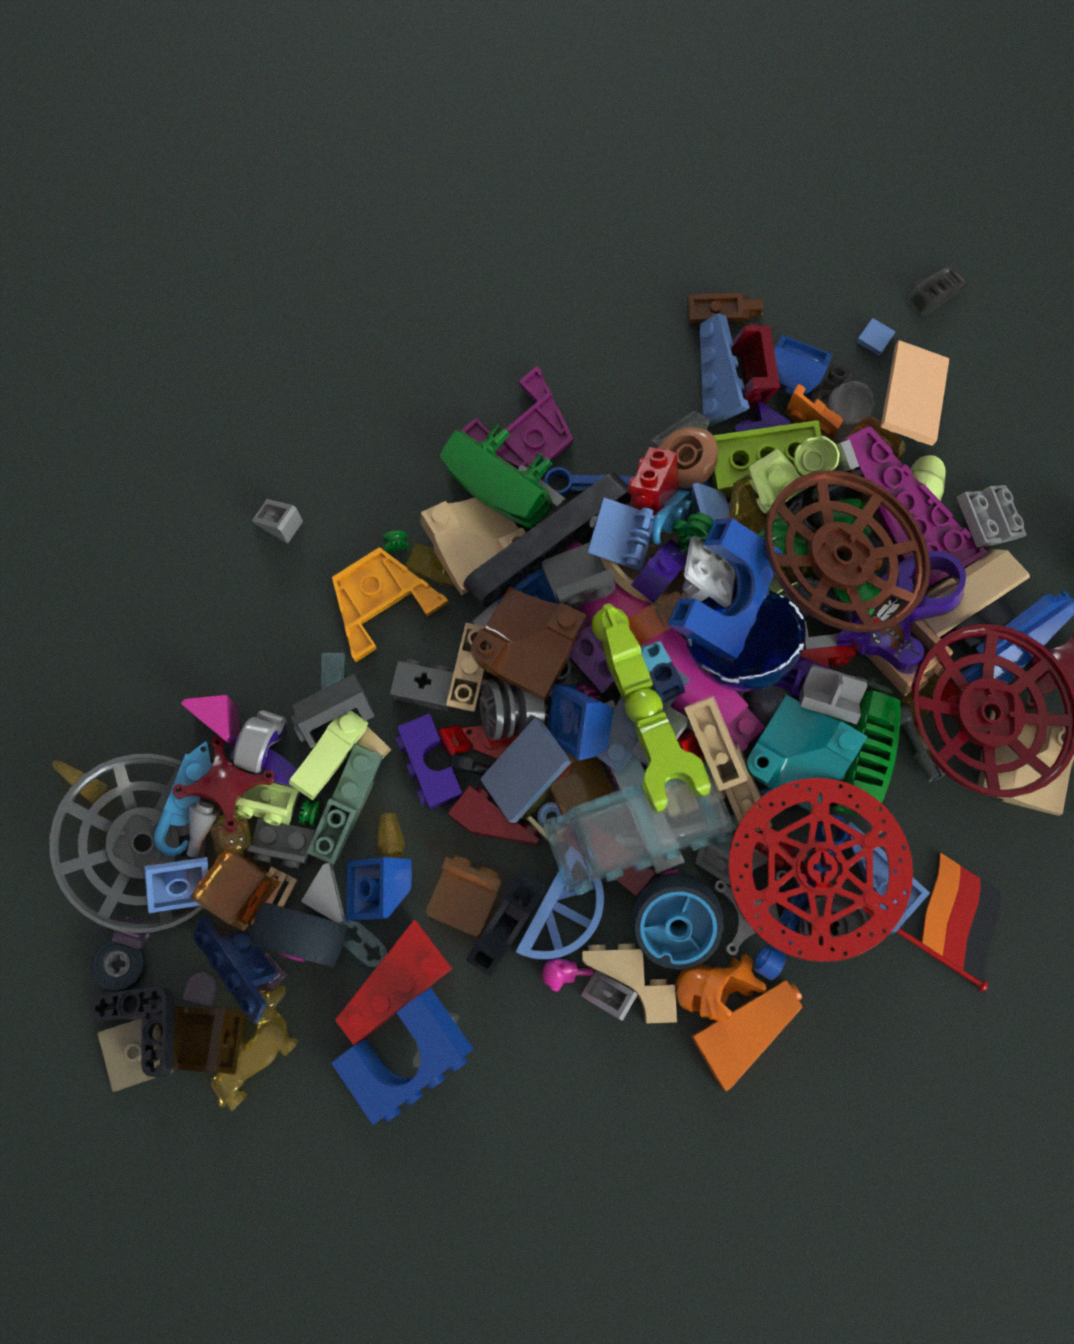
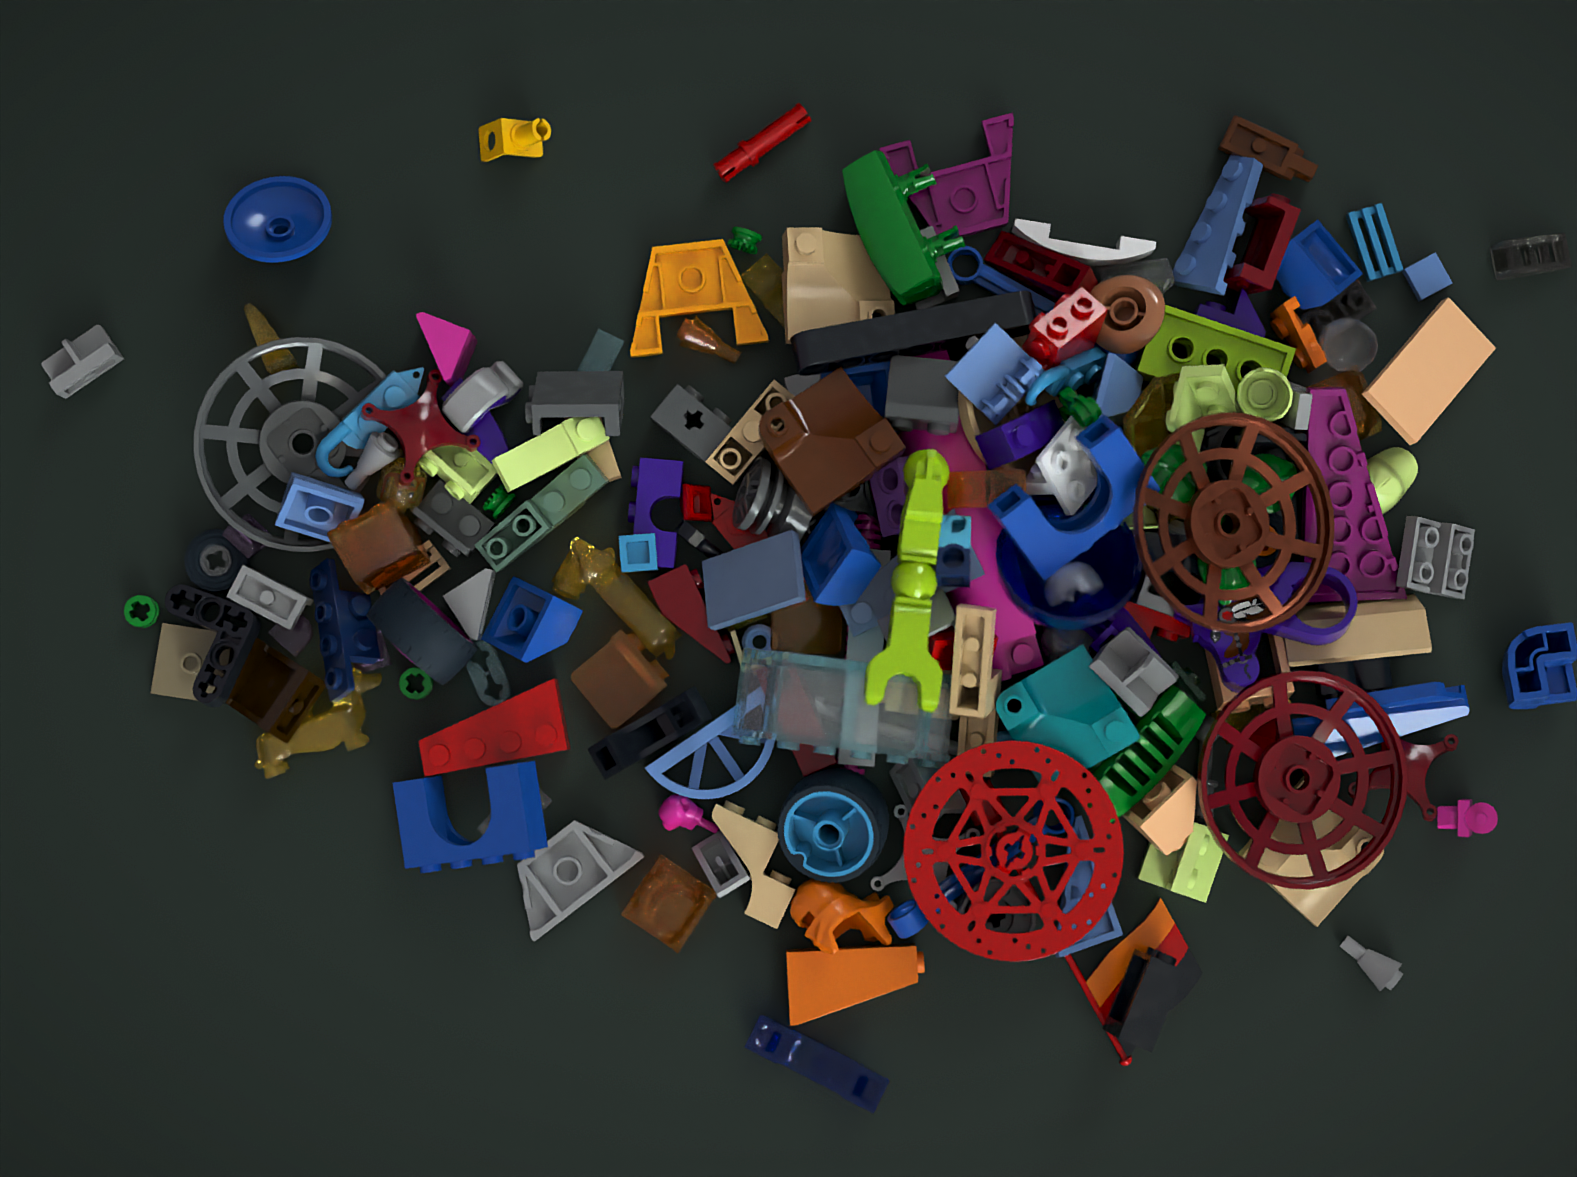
camera: 20 degrees right, 10 degrees up
light grey slope [252,499,303,544] -> none
none -> green bush [124,595,160,628]
none -> blue dish [223,176,332,263]
none -> light grey panel [226,565,313,630]
none -> green bush [399,667,434,700]
none -> yellow bracket [479,118,551,162]
none -> light grey wing [517,820,645,942]
none -> clear yellow animal [570,537,682,659]
none -> dark azure plate [619,533,658,573]
none -> clear orange brick [620,854,717,953]
none -> clear orange cone [676,315,741,364]
none -> red pin [713,103,812,183]
none -> clear blue slope [745,1014,890,1114]
none -> dark red slope [984,230,1099,303]
none -> white slope [1011,218,1156,266]
none -> clear hair [1045,562,1104,606]
none -> black window [1102,947,1185,1053]
none -> light nougat slope [1122,764,1197,856]
none -> yellowish green bracket [1136,822,1229,903]
none -> dark azure tile [1346,203,1404,282]

